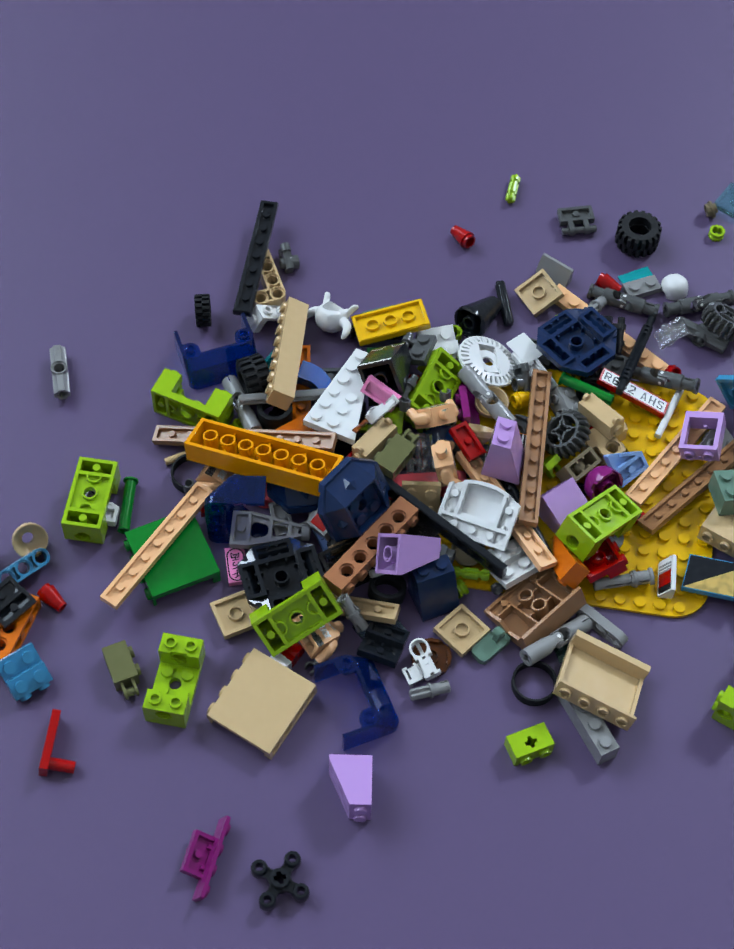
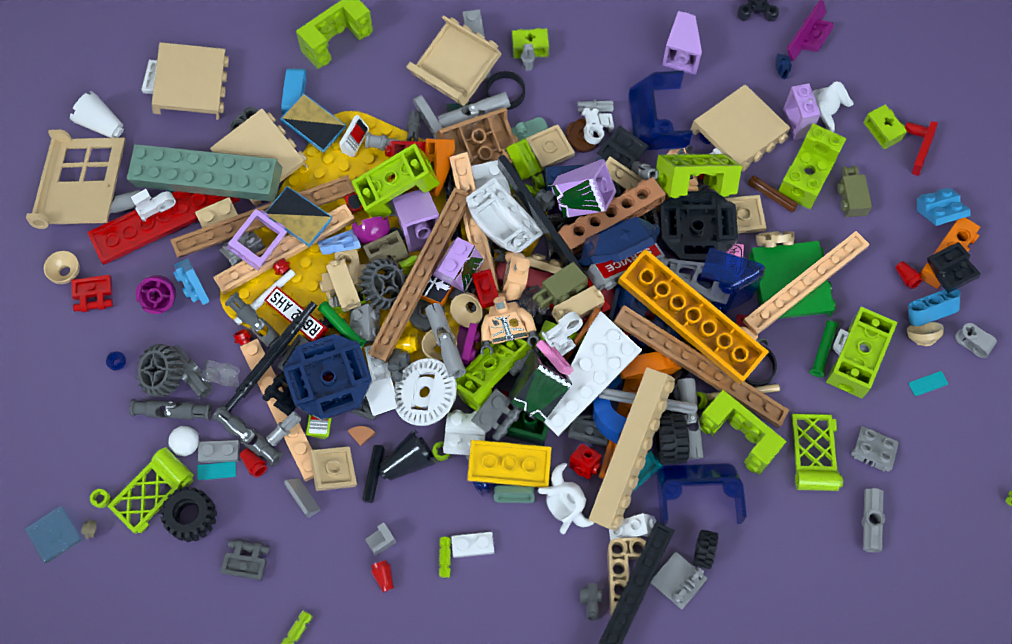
camera: 160 degrees left, 10 degrees up
none -> lime piece [108,447,194,534]
none -> tile [266,186,333,247]
none -> red plate [273,259,290,276]
none -> nougat tile [348,426,376,447]
none -> light grey panel [365,522,396,556]
none -> dark grey pin [407,110,421,142]
none -> lime axle [439,537,451,578]
none -> white plate [451,532,494,558]
none -> lime slope [506,138,542,180]
none -> light grey axle [521,43,535,71]
none -> red brick [569,443,602,480]
none -> light grey hinge [651,551,708,610]
none -> reddish brown axle [748,175,798,212]
none -> tan plate [756,231,795,247]
none -> dark blue piece [775,53,792,79]
none -> lavender window [783,83,821,140]
none -> lime piece [791,414,843,491]
none -> white hair [809,81,853,132]
none -> light grey hinge [851,426,899,472]
none -> lime brick [863,104,907,150]
none -> teal sticker [909,371,948,396]

